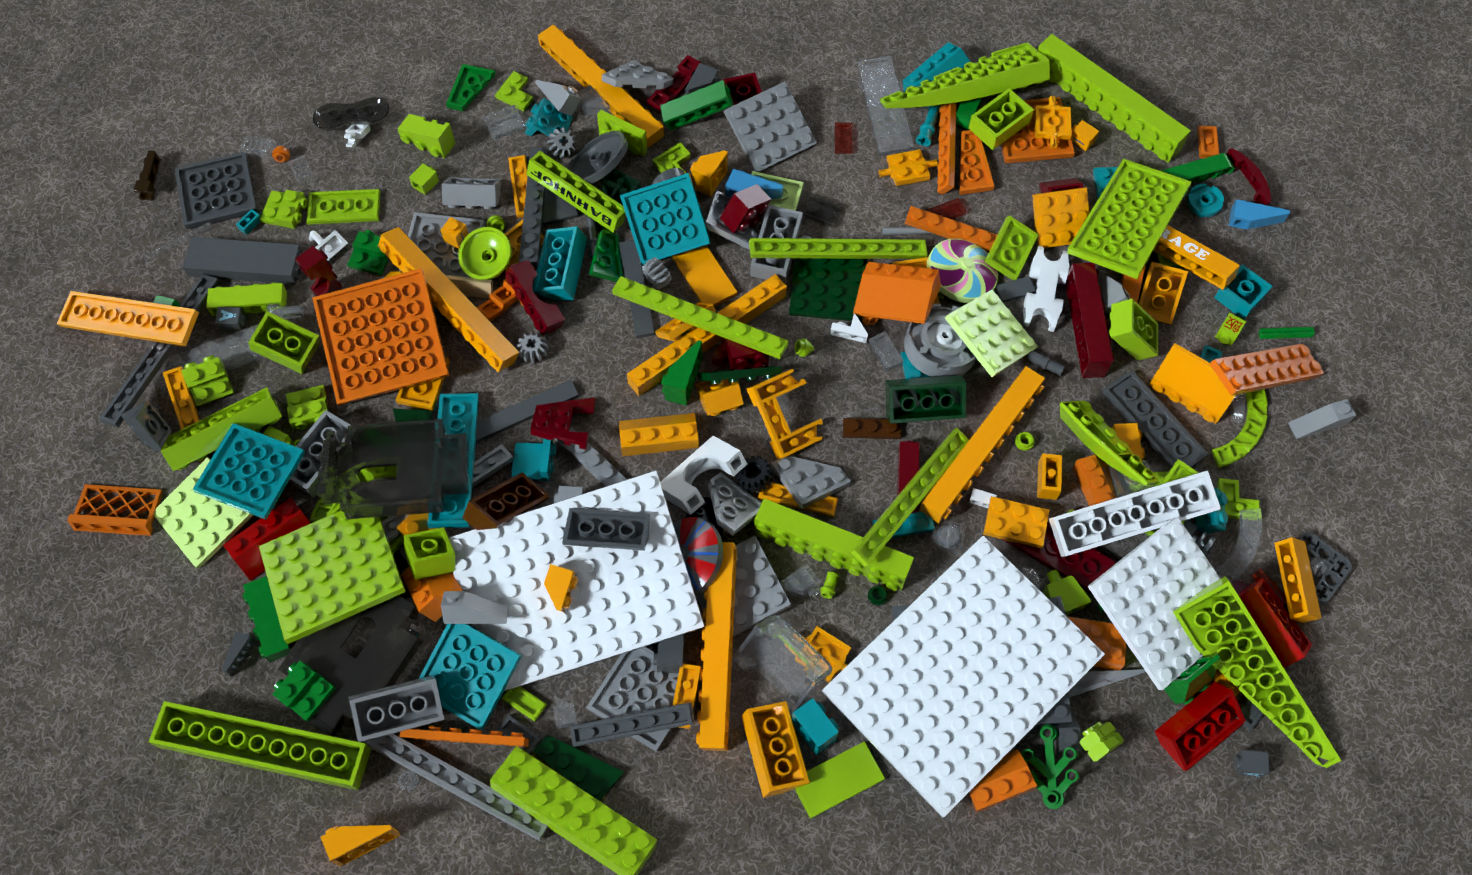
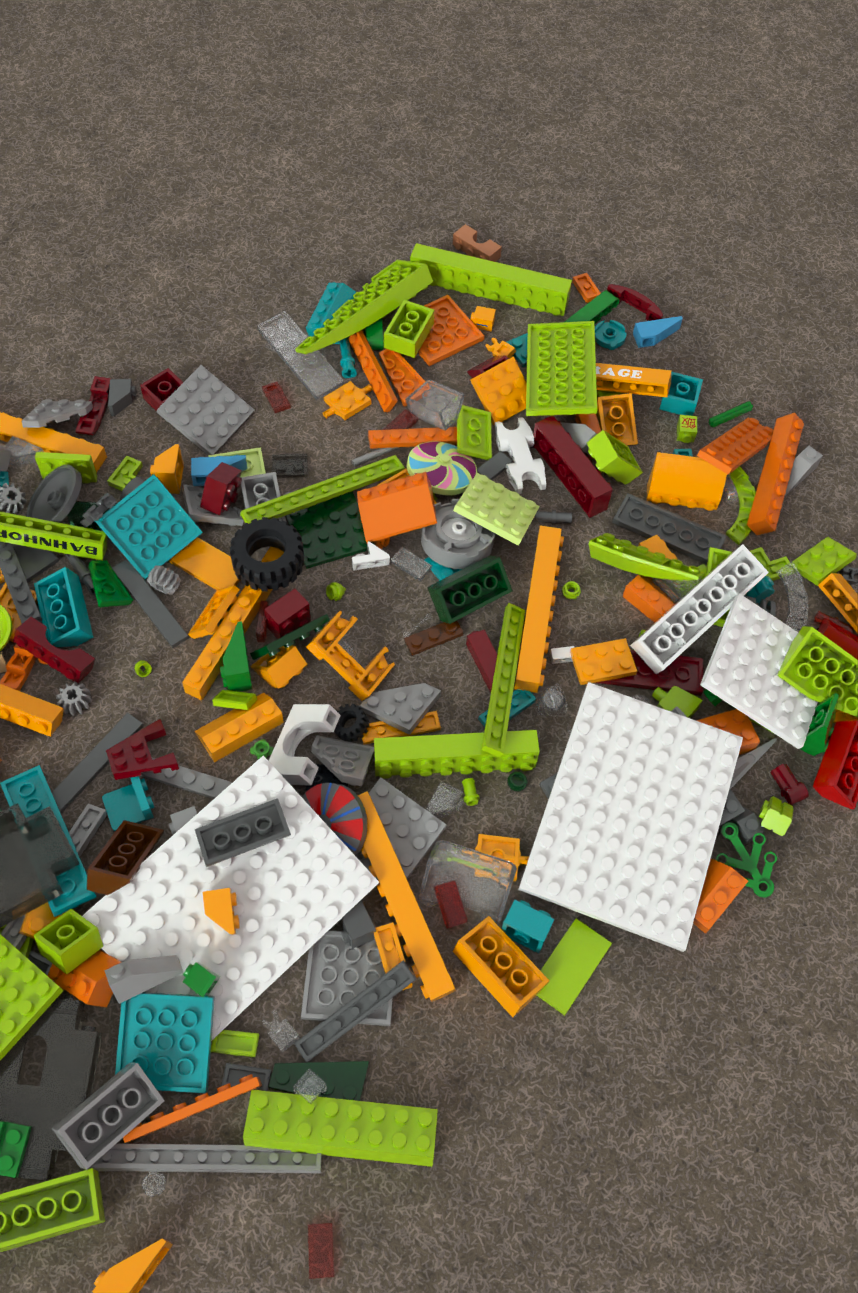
camera: 30 degrees left, 5 degrees down
lime plate [612,276,788,359] -> none
green brick [660,80,733,130] -> none
light orange plate [1034,96,1072,149] -> none
light orange brick [1037,453,1062,500] -> none
none -> dark grey plate [80,493,117,528]
none -> lime hinge [134,660,152,677]
none -> green slope [183,962,220,997]
none -> lime tile [212,690,257,710]
none -> black tyre [230,517,304,592]
none -> bright green plate [250,739,274,760]
none -> clear panel [293,1068,327,1104]
none -> clear slope [405,379,465,430]
none -> clear red tile [434,880,468,929]
none -> nougat arch [453,224,502,262]
none -> light orange plate [486,338,516,358]
none -> orange brick [747,413,804,535]
none -> dark red piece [770,764,809,805]
none -> lime plate [791,537,857,586]

